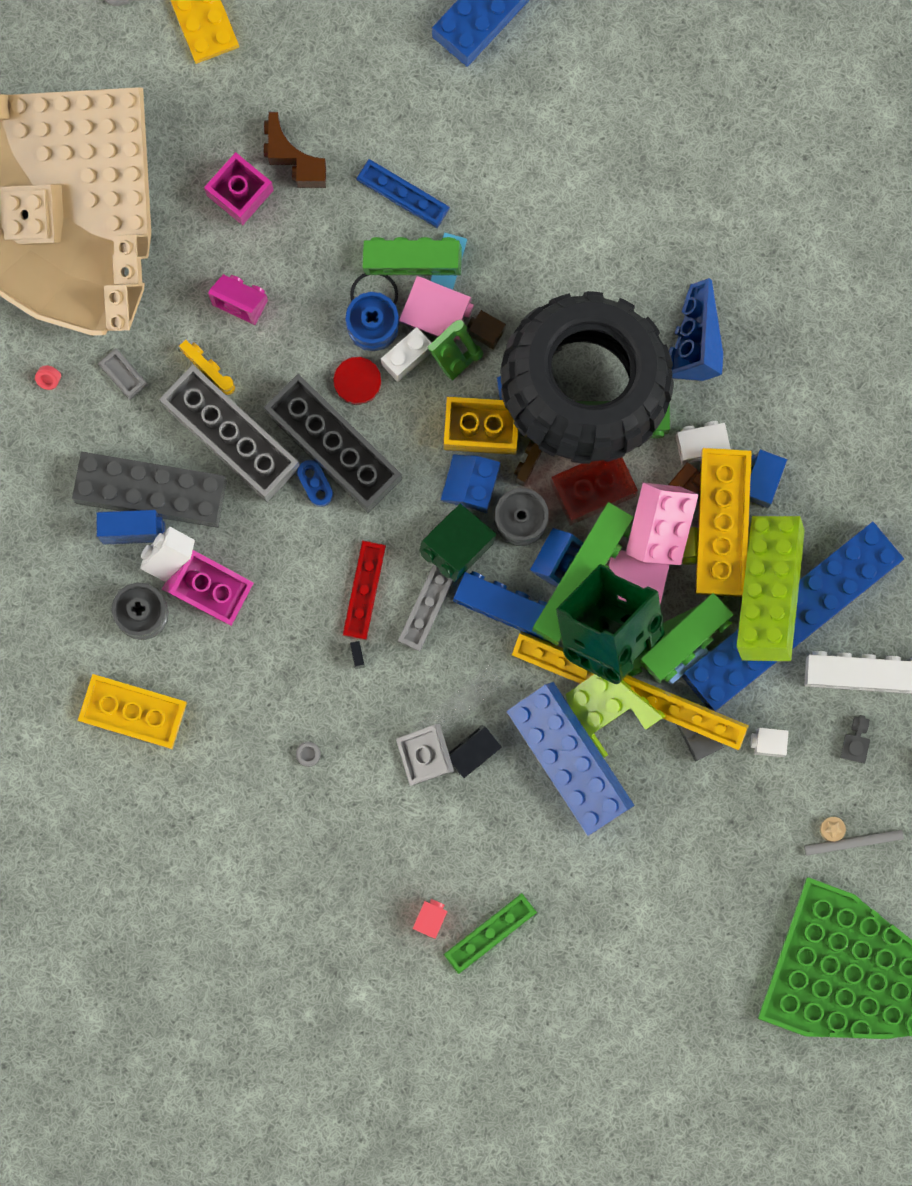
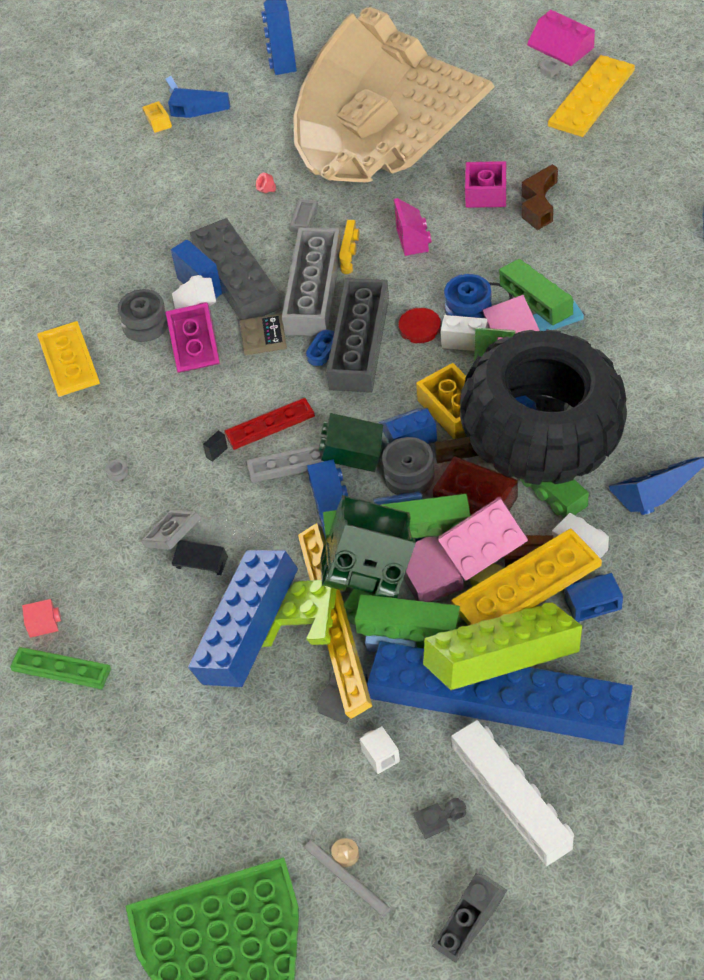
camera: 60 degrees right, 30 degrees down
blue tile [356,159,450,228] -> none
none -> dark tan plate [240,313,287,355]

